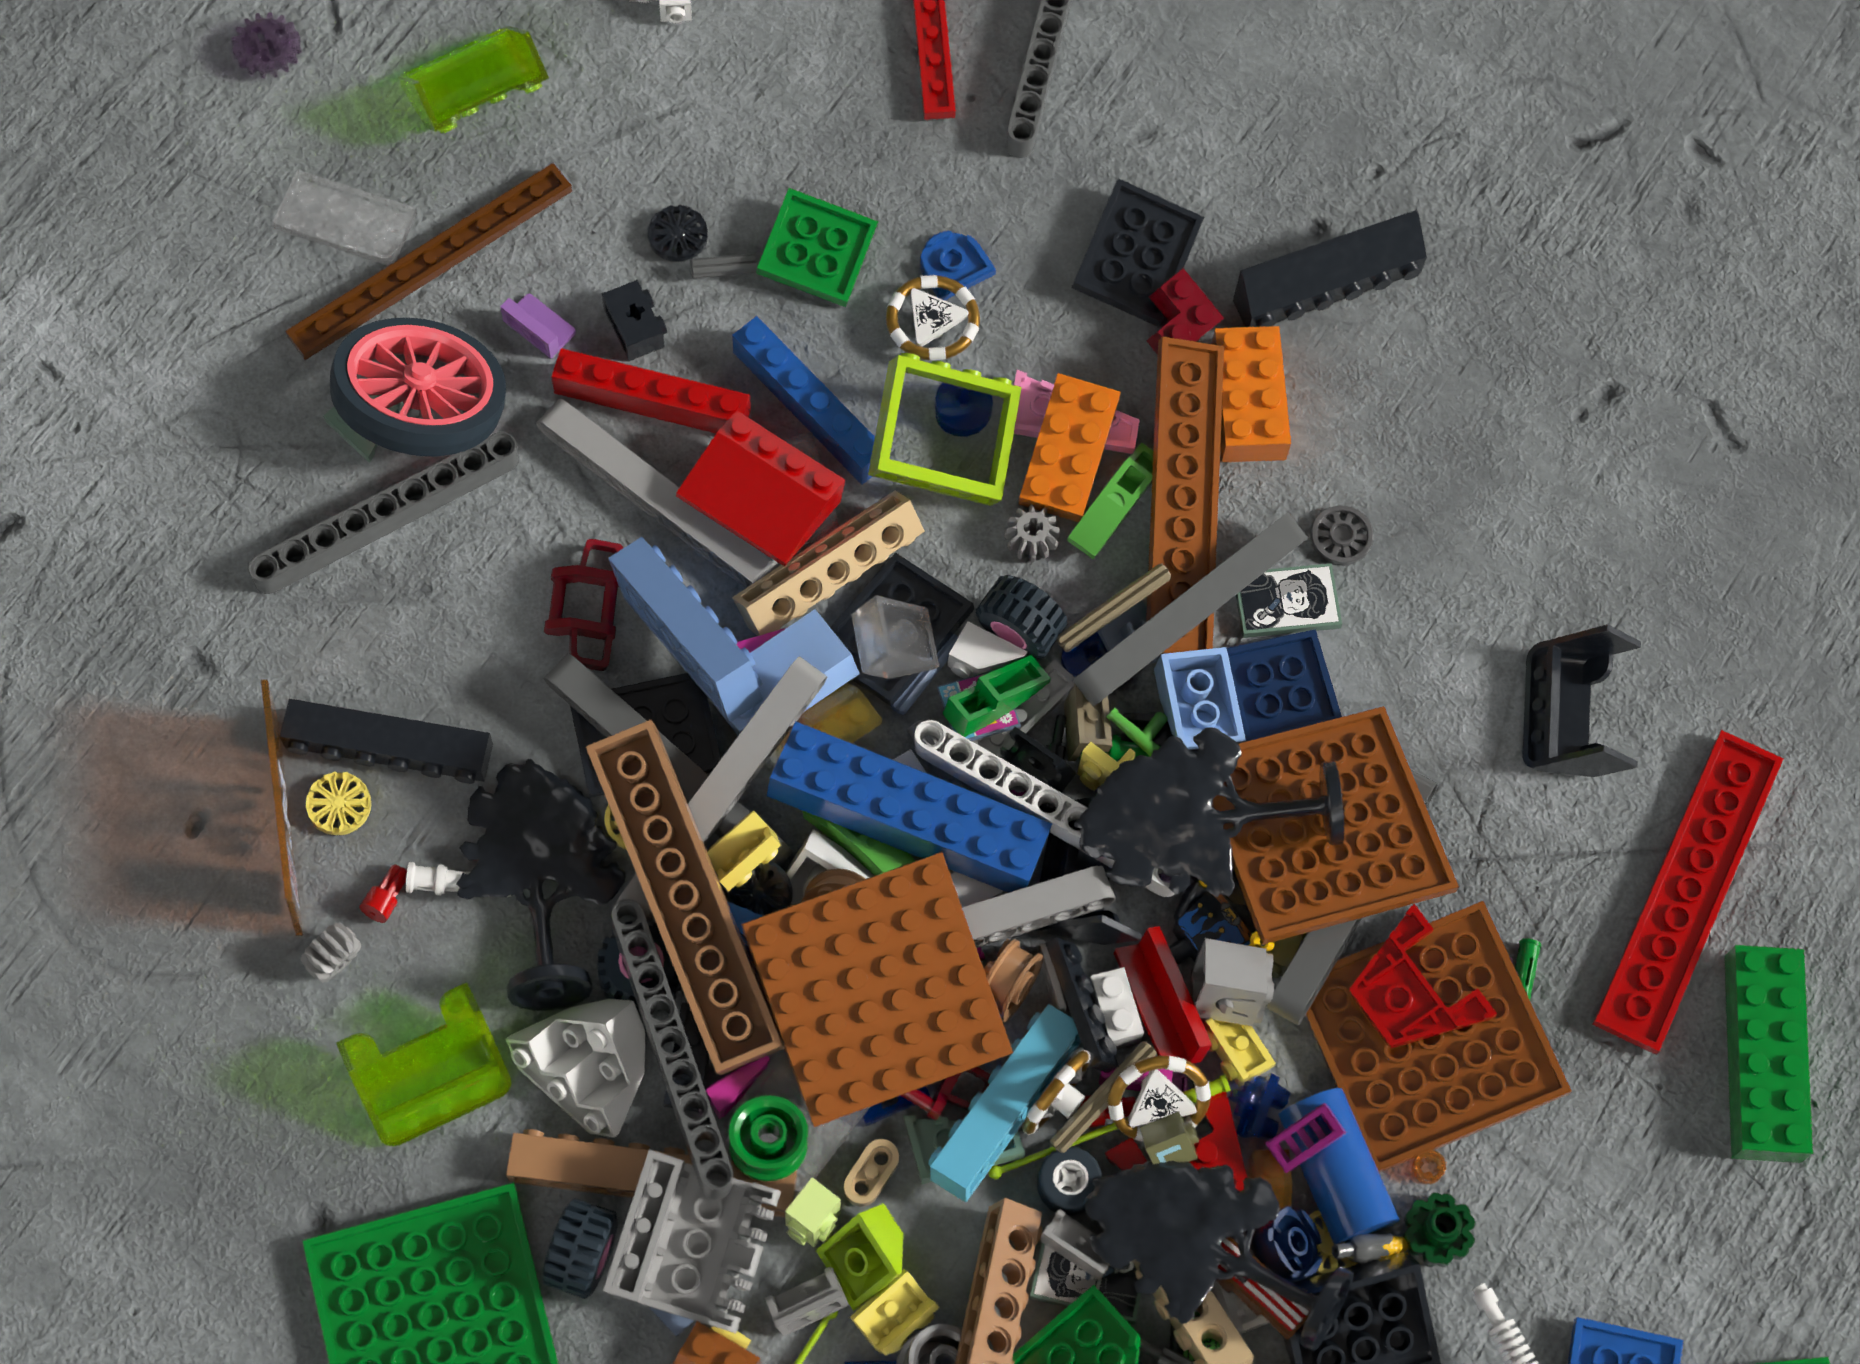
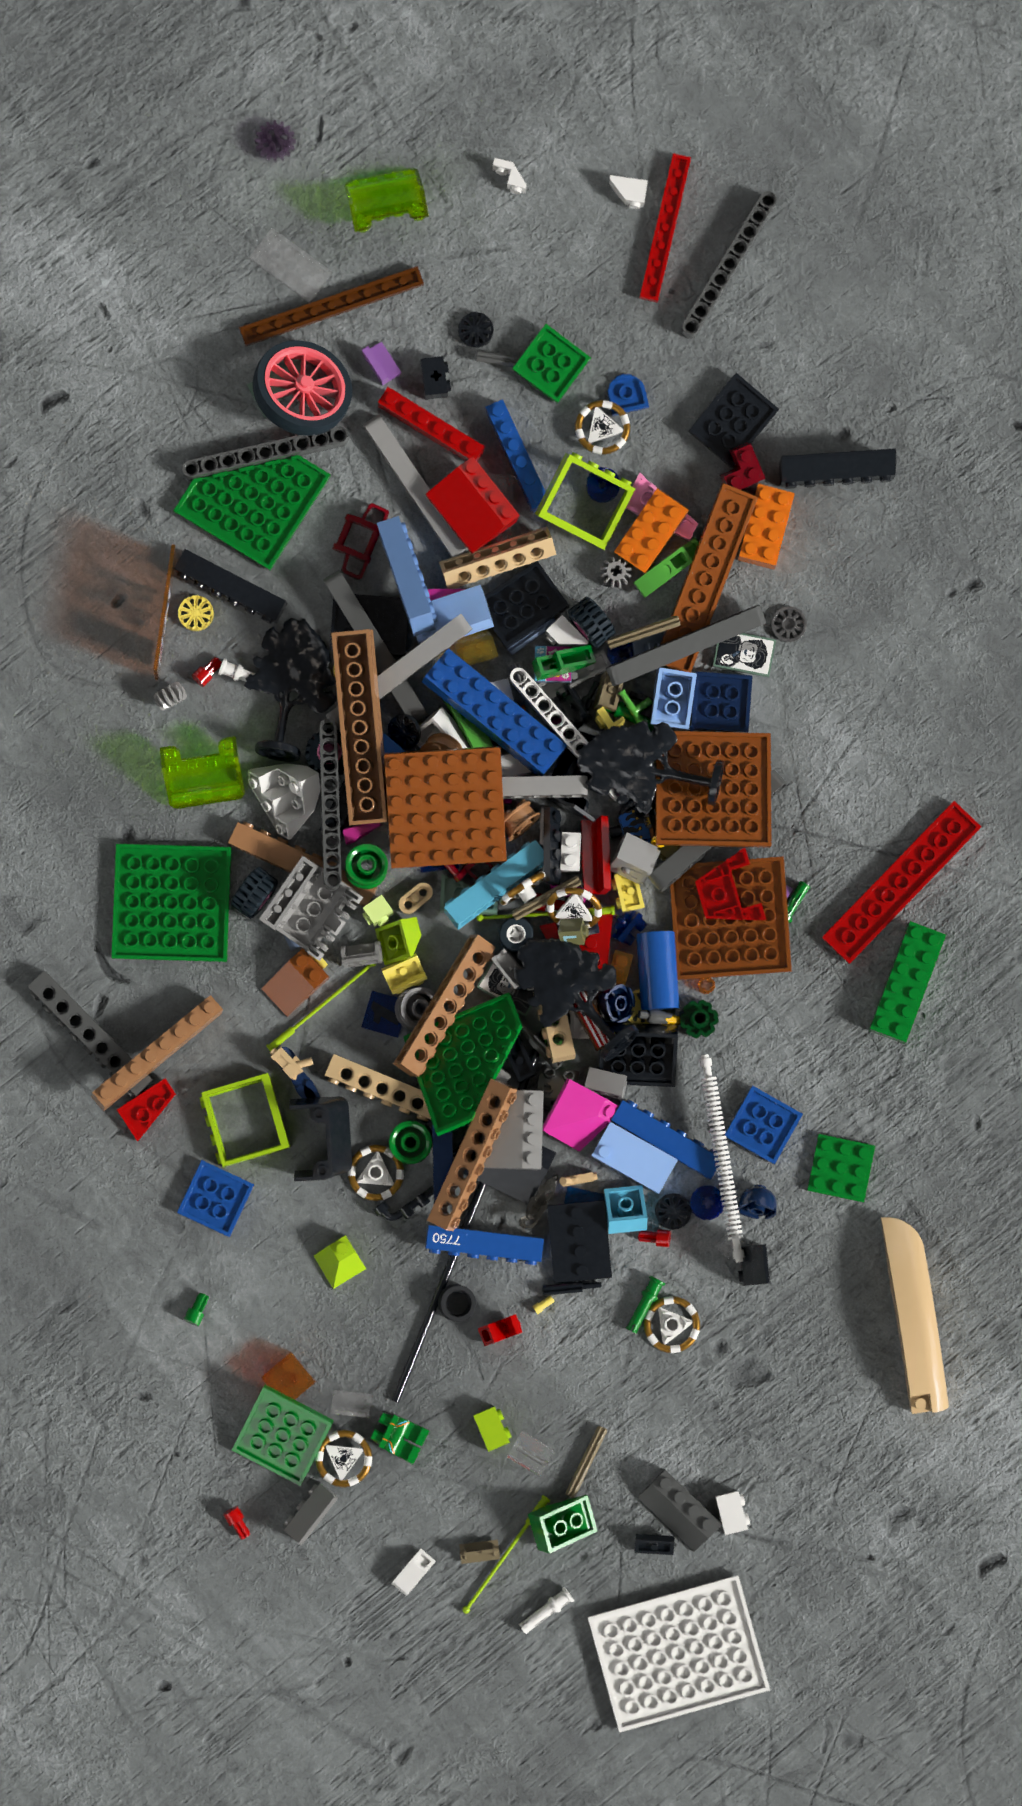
camera: 20 degrees right, 15 degrees up
light yellow bracket [707,811,781,891] -> none
clear slope [851,595,939,679] -> none
magenta slope [1265,1103,1347,1173] -> none
black windscreen [1522,624,1641,777] -> none
none -> green plate [173,455,331,571]

